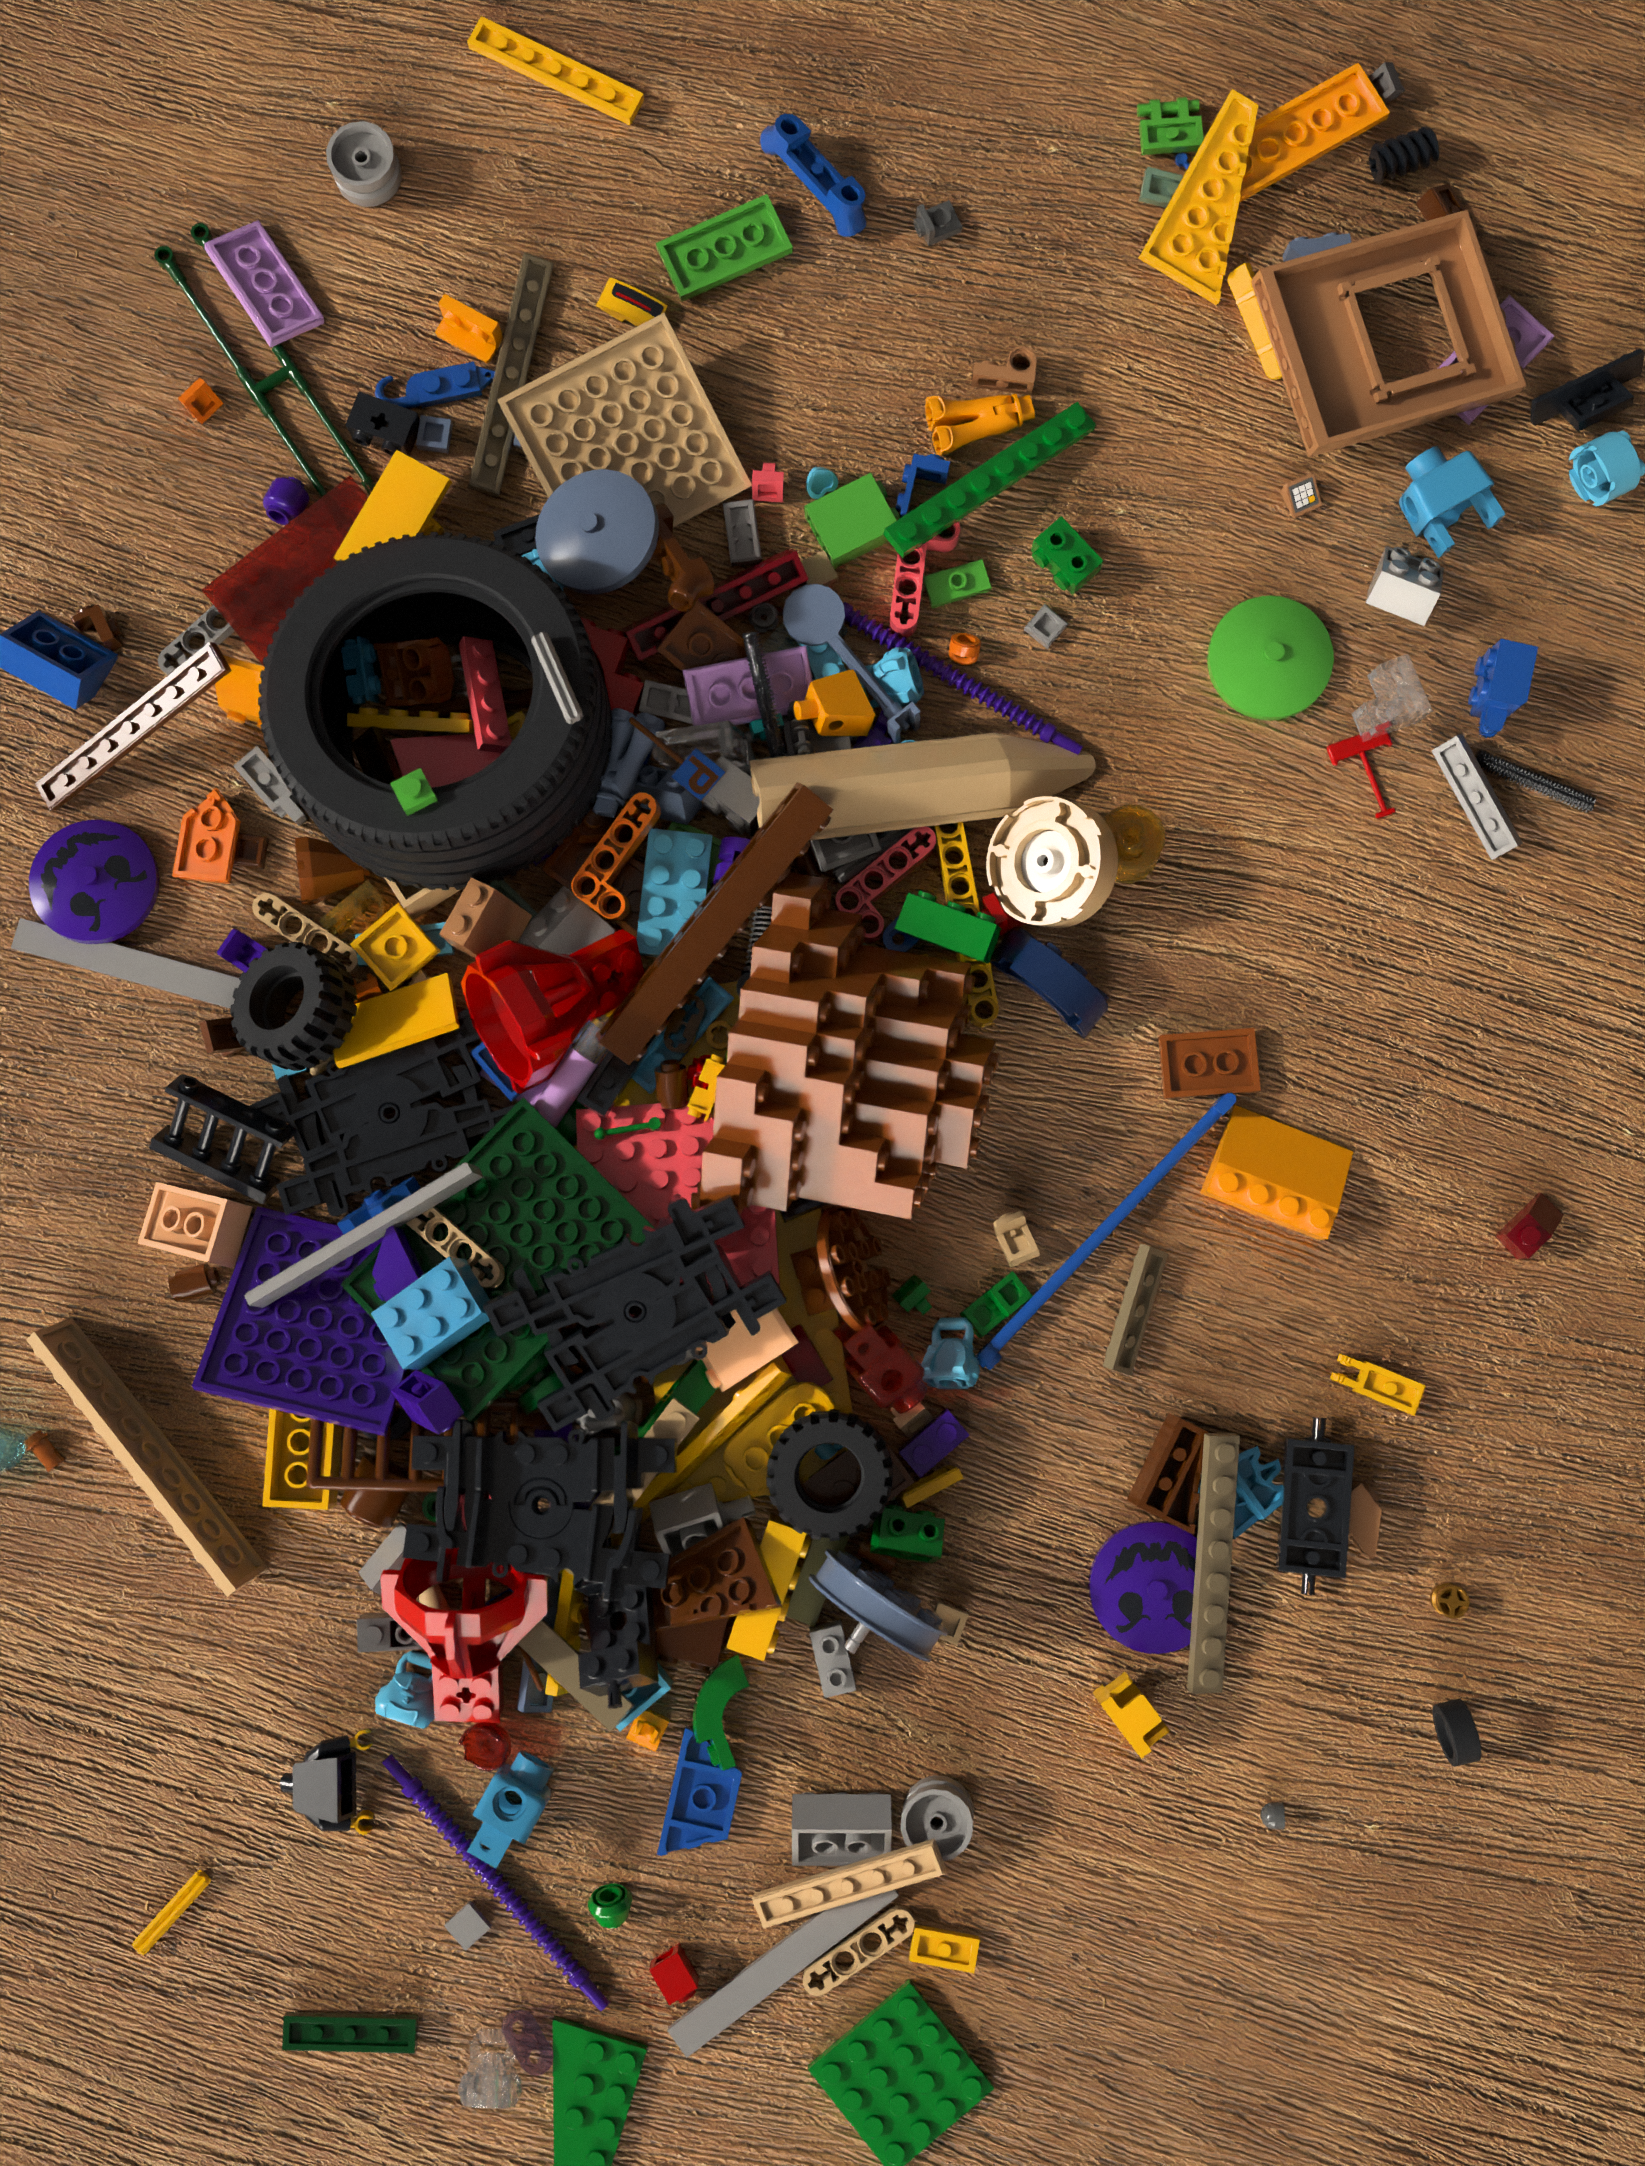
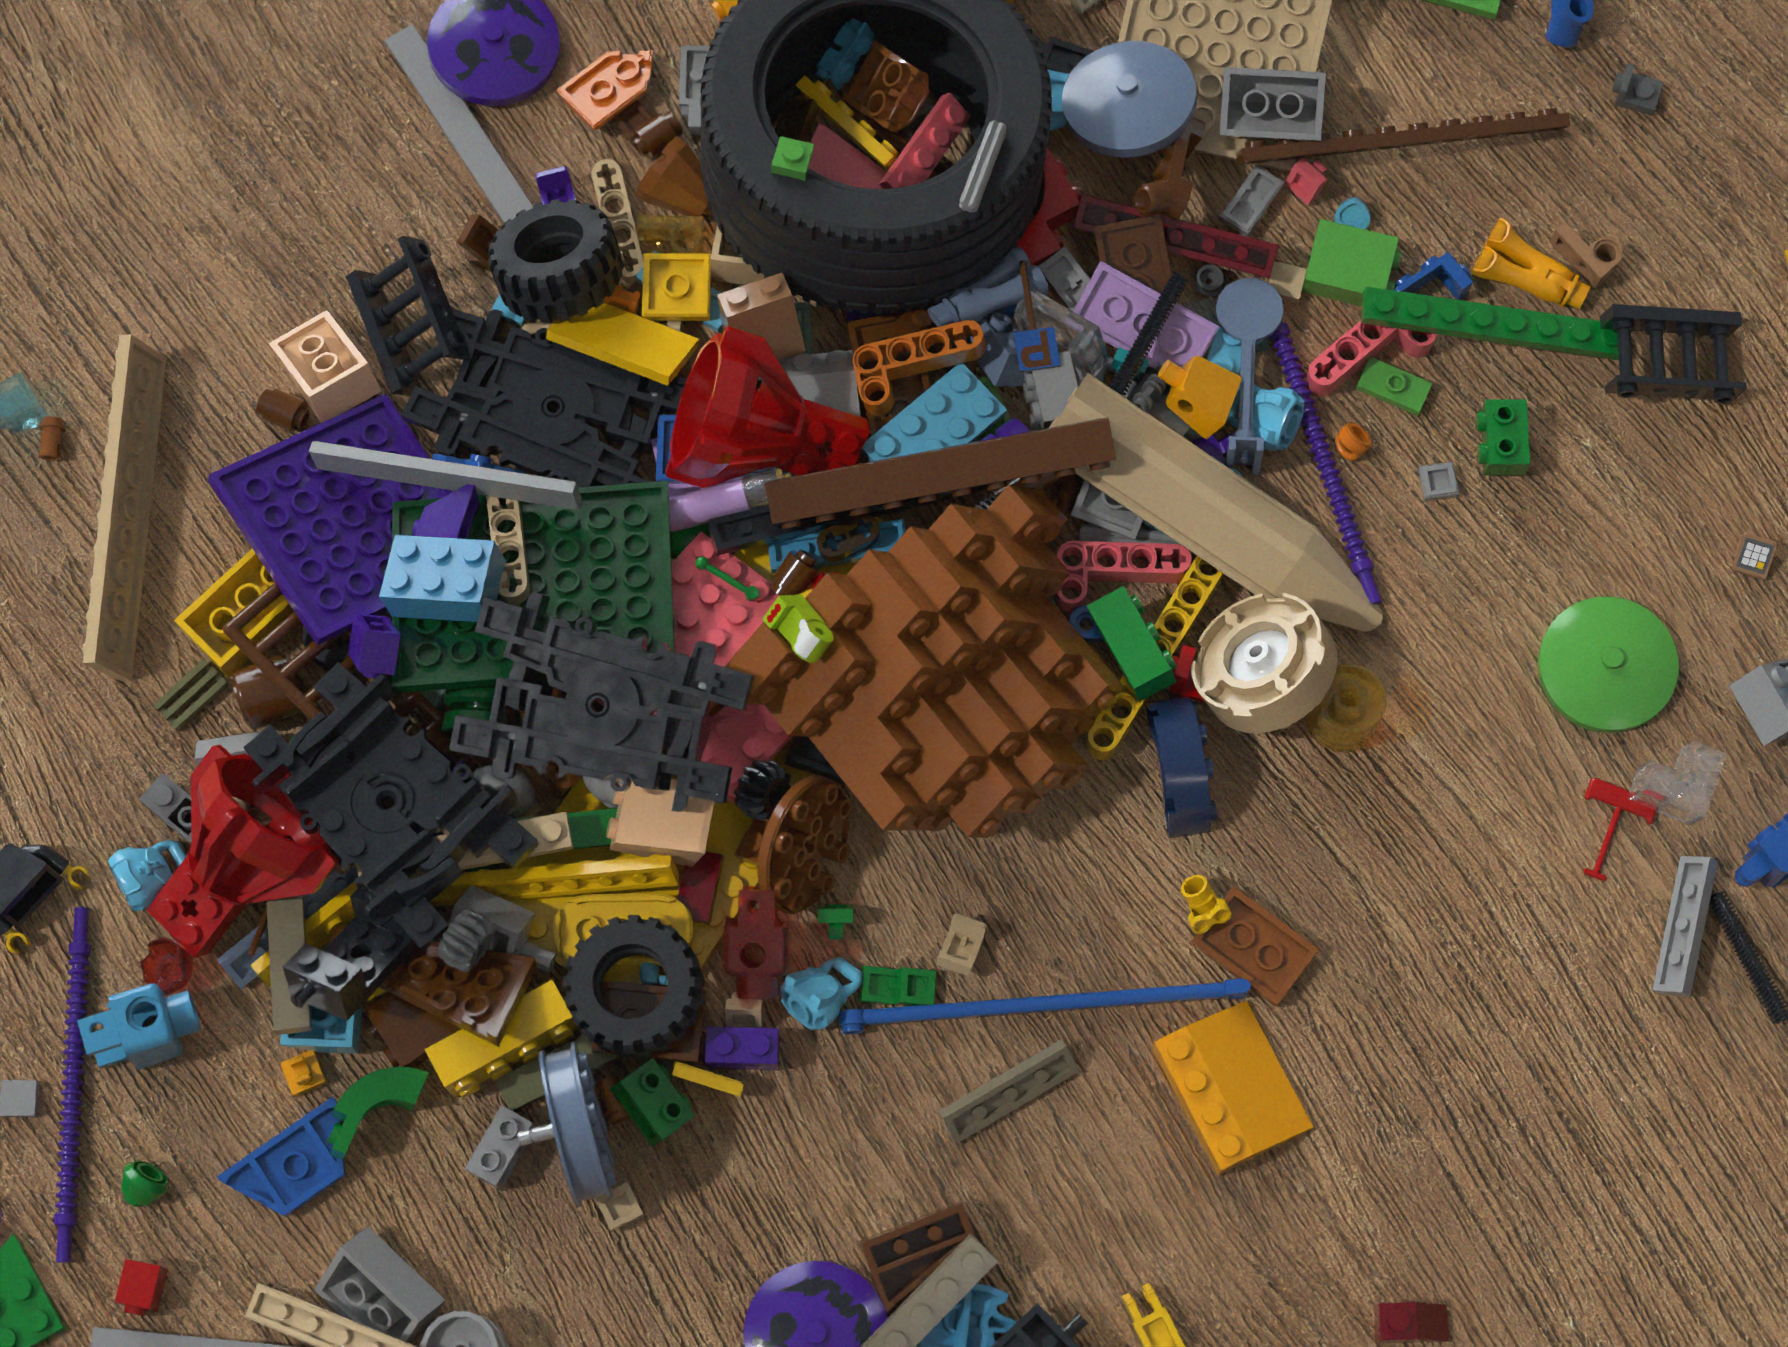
camera: 45 degrees right, 10 degrees down
none -> olive tile [153,658,229,731]
none -> dark grey gear [438,909,495,972]
none -> reddish brown brick [632,112,683,159]
none -> black gear [733,759,792,821]
none -> lime leg [762,594,834,663]
none -> yellow plate [1181,875,1231,934]
none -> light grey slope [1220,67,1326,141]
none -> reddish brown plate [1236,108,1570,166]
none -> black fence [1600,304,1747,404]

